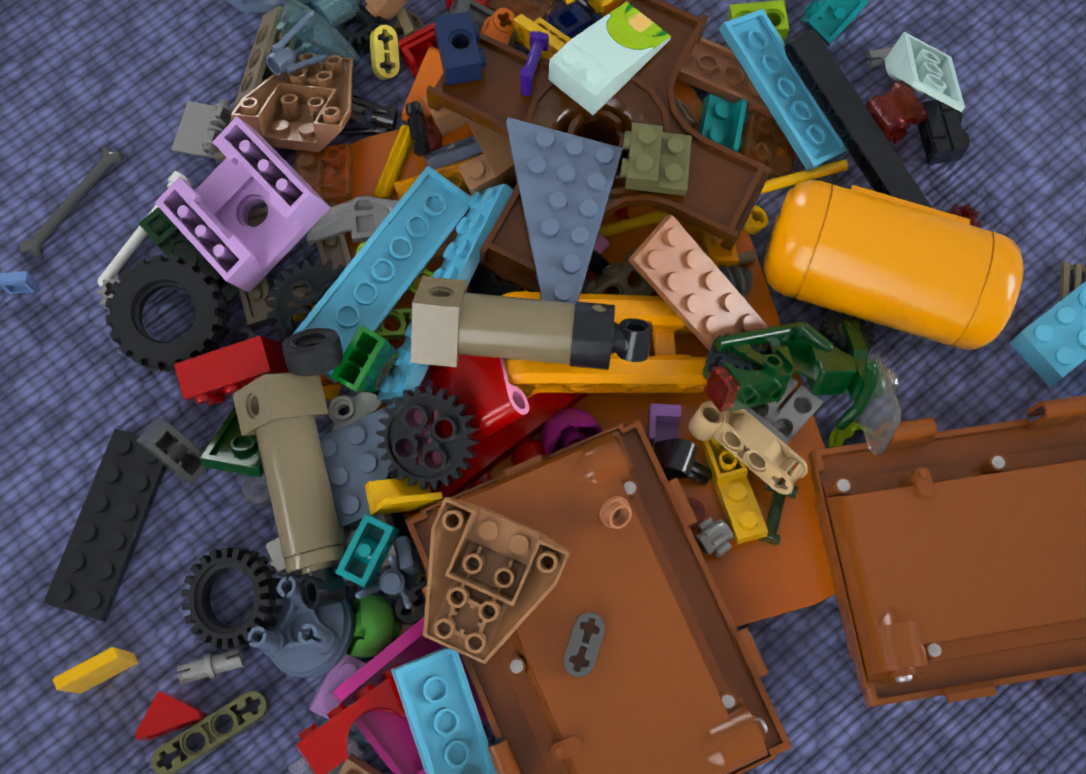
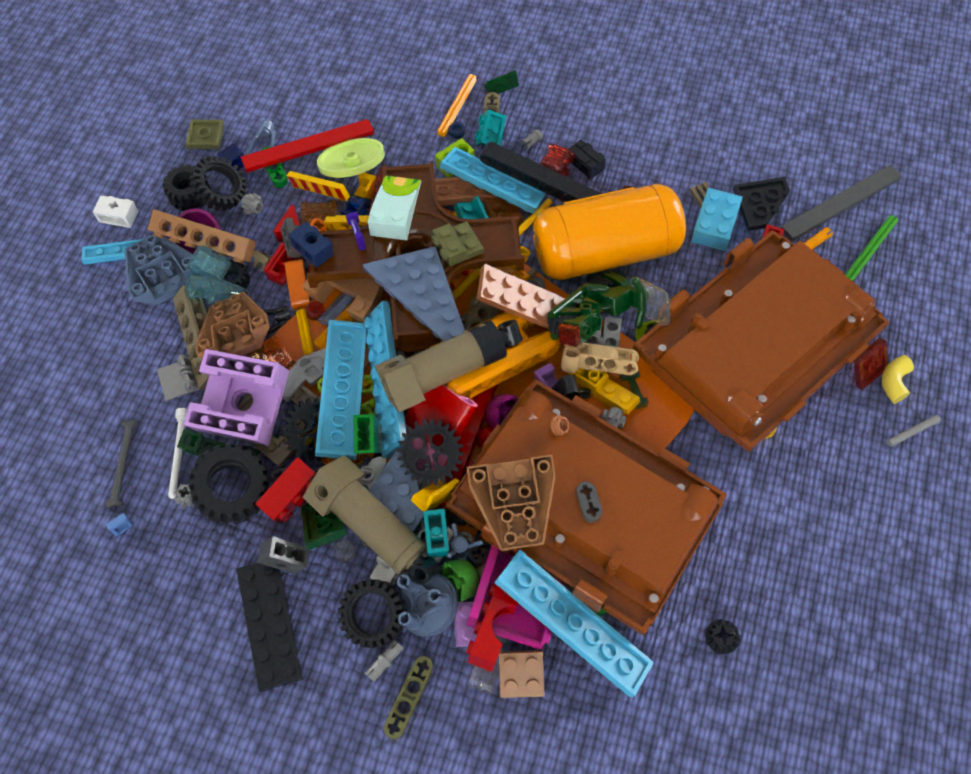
camera: 30 degrees left, 10 degrees down
yellow tile [52,647,139,694] -> none
red slope [135,691,208,741] -> none
sand blue plant [266,10,328,76] -> none
black tyre [282,328,344,376] -> none
light yellow beam [370,25,400,80] -> none
sand blue tile [395,536,422,575] -> none
black axle [405,101,430,157] -> none
light aqua slope [884,32,965,112] -> none

